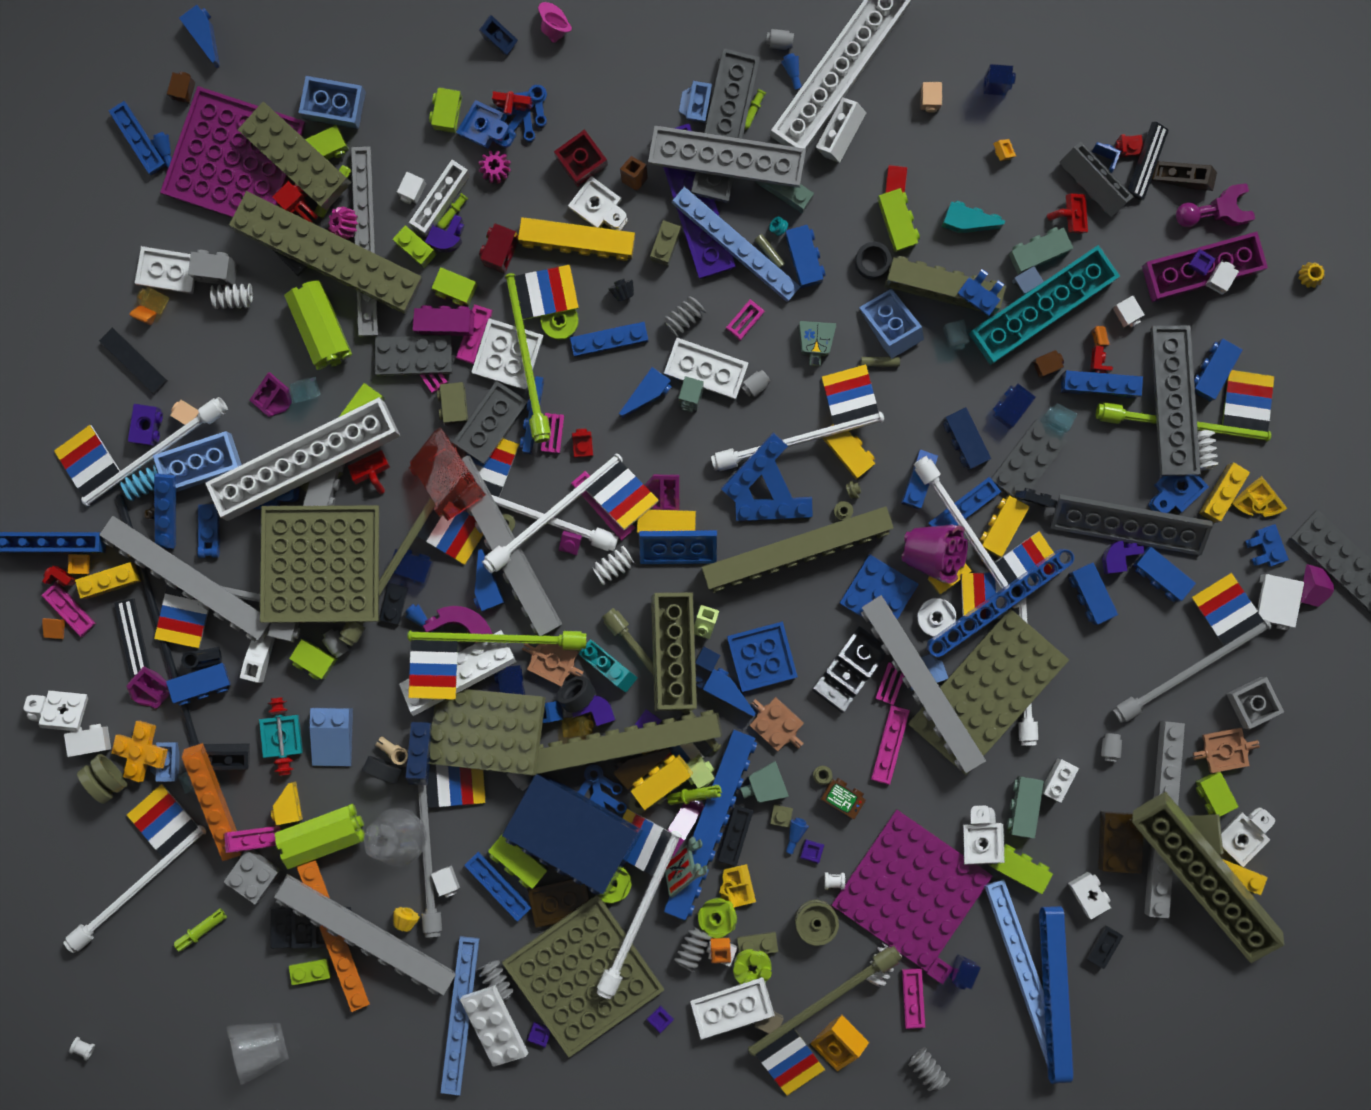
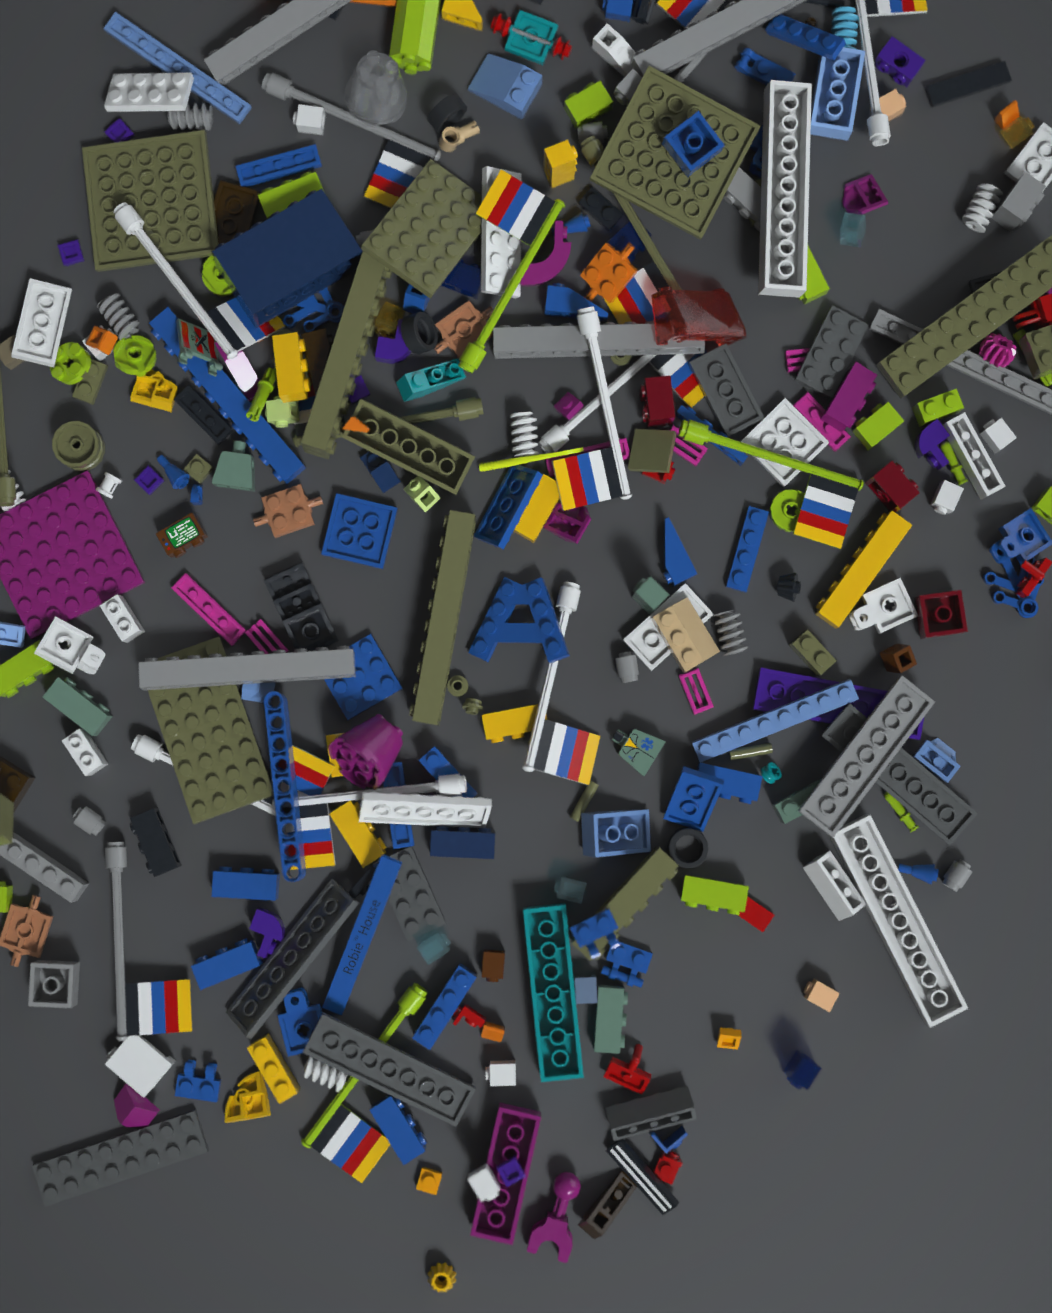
camera: 115 degrees right, 0 degrees up
lime brick [284,280,352,370] -> none
red plate [348,450,390,494] -> none
yellow piece [393,907,420,932] -> none
dark blue brick [406,722,432,785] -> none
olive brick [437,382,468,425] -> none
dark pink gear [479,150,511,183] -> none
blue slope [703,668,756,717] -> none
olive plate [813,766,832,785] -> none
white plate [917,598,956,636] -> none
teal slope [942,201,1005,233] -> none
clear blue brick [992,384,1036,429] -> none
none -> white brick [100,594,145,643]
none -> black brick [130,808,182,877]
none -> blue tile [190,484,203,505]
none -> blue tile [322,854,402,1015]
none -> orange slope [342,416,370,433]
none -> white plate [359,791,492,828]
none -> light orange plate [416,1166,443,1195]
none -> neon yellow piece [479,447,584,472]
none -> yellow brick [543,140,578,189]
none -> orange plate [580,242,638,303]
none -> blue plate [601,940,653,988]
none -> olive tile [628,429,677,473]
none -> dark red brick [639,375,675,428]
none -> tan slope [651,597,720,673]
none -> blue brick [662,111,725,178]
none -> blue plate [663,766,724,832]
none -> white brick [930,480,964,515]

